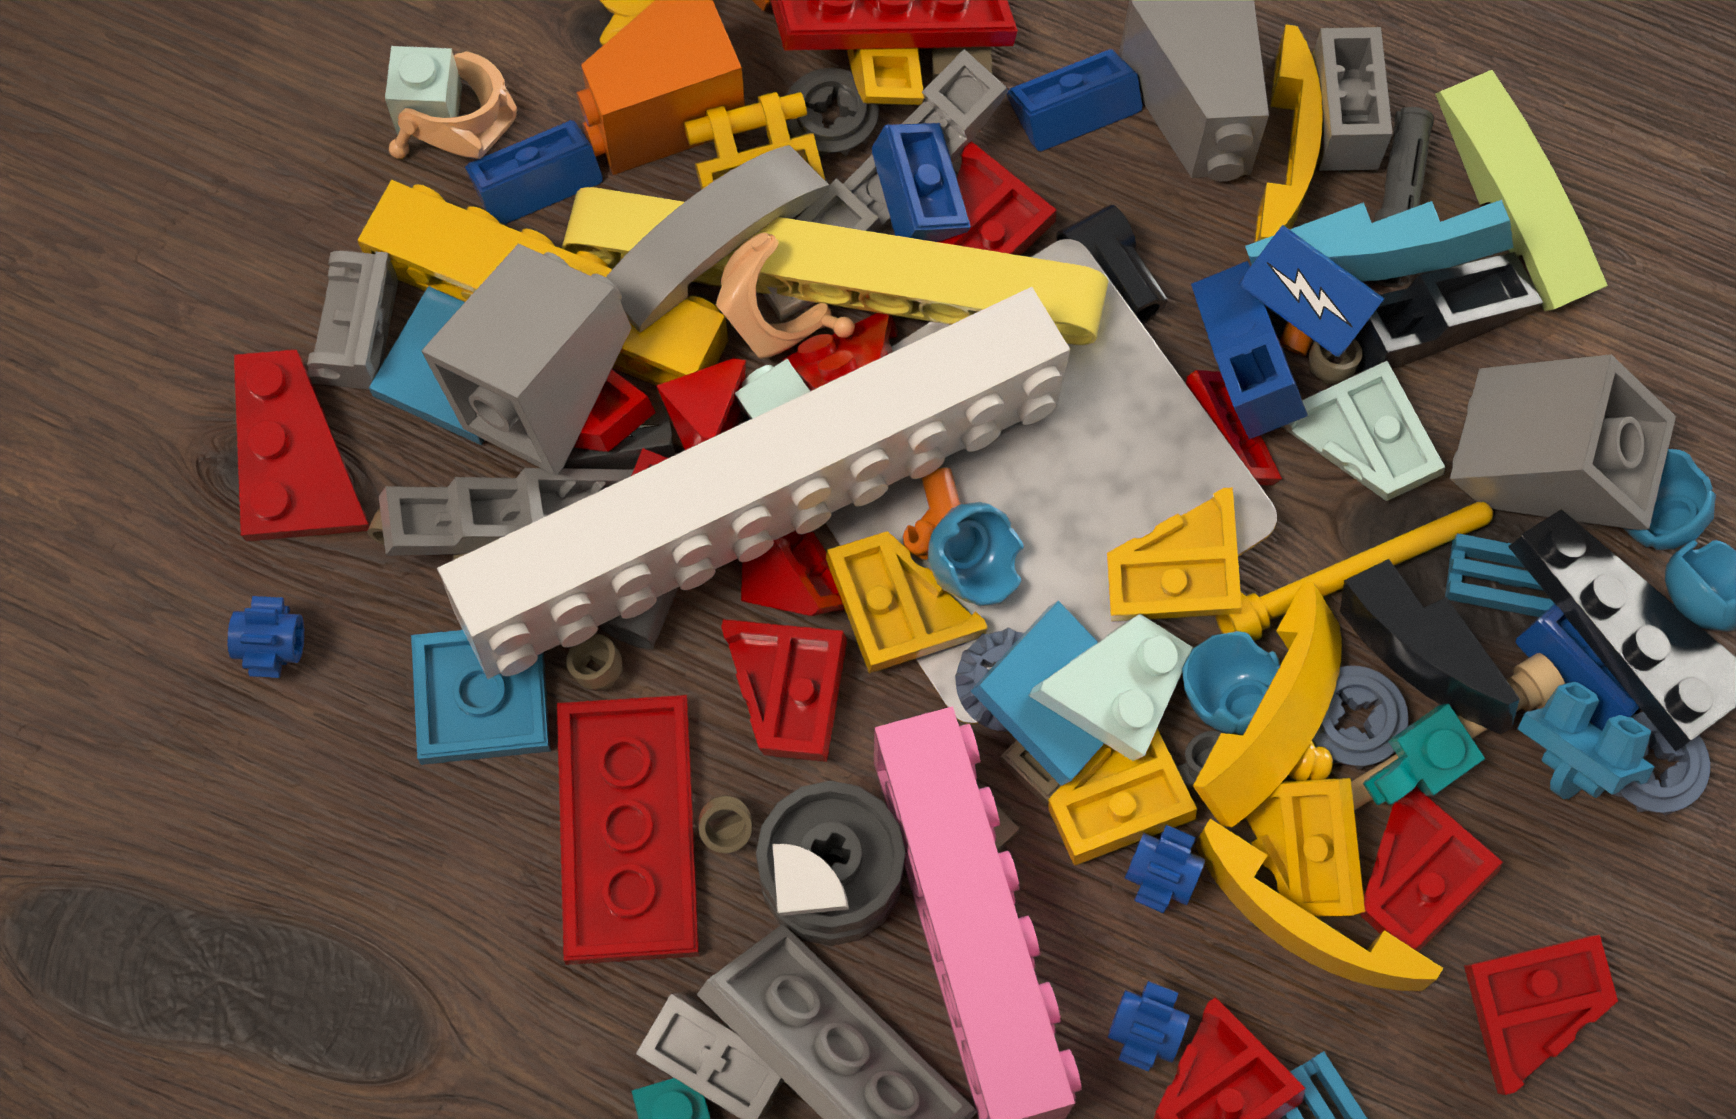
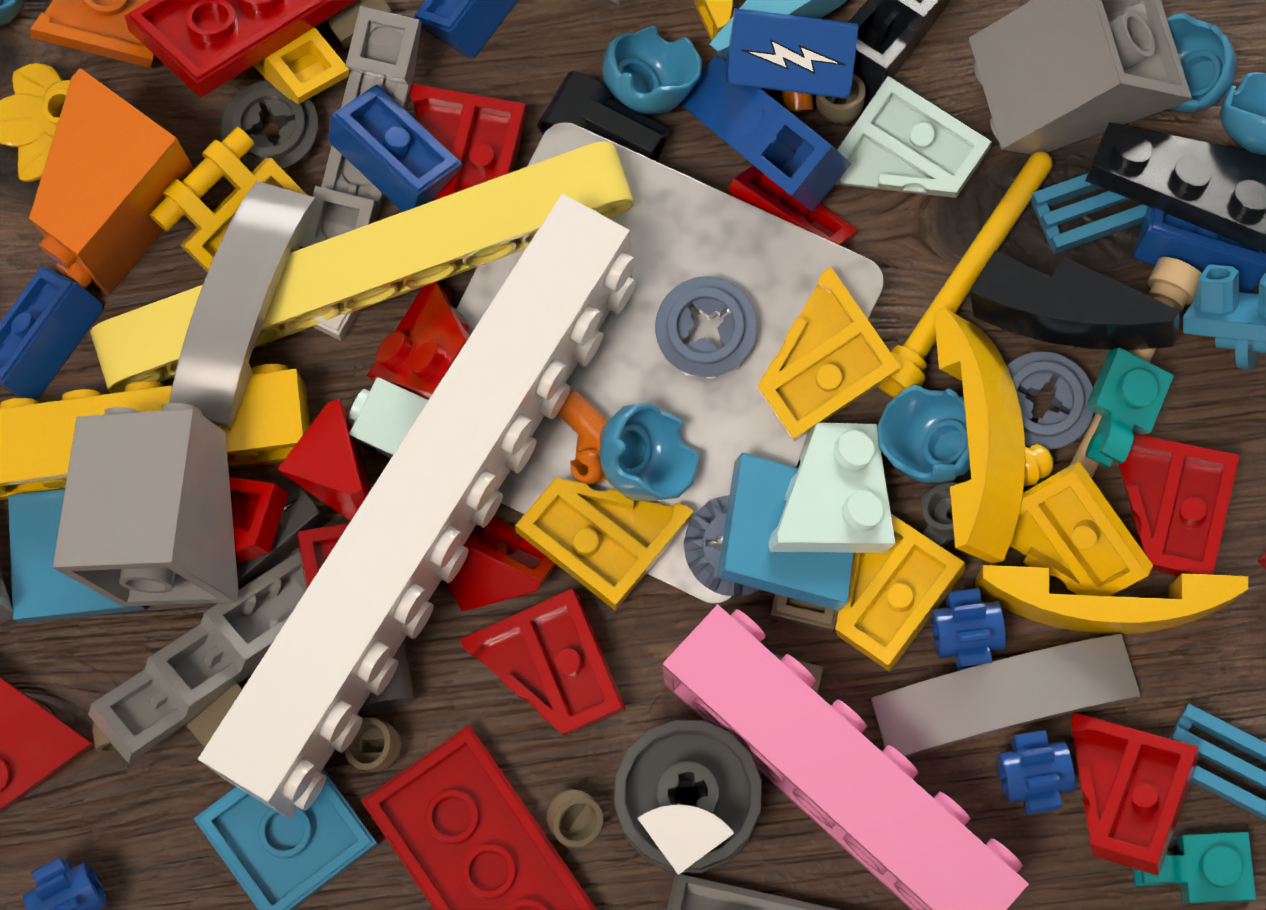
camera: 25 degrees left, 5 degrees up
light nougat helmet [716,233,855,360] -> none
none -> dark azure hair [602,26,702,116]
none -> sand blue gear [655,276,757,379]
none -> light grey slope [870,634,1141,758]

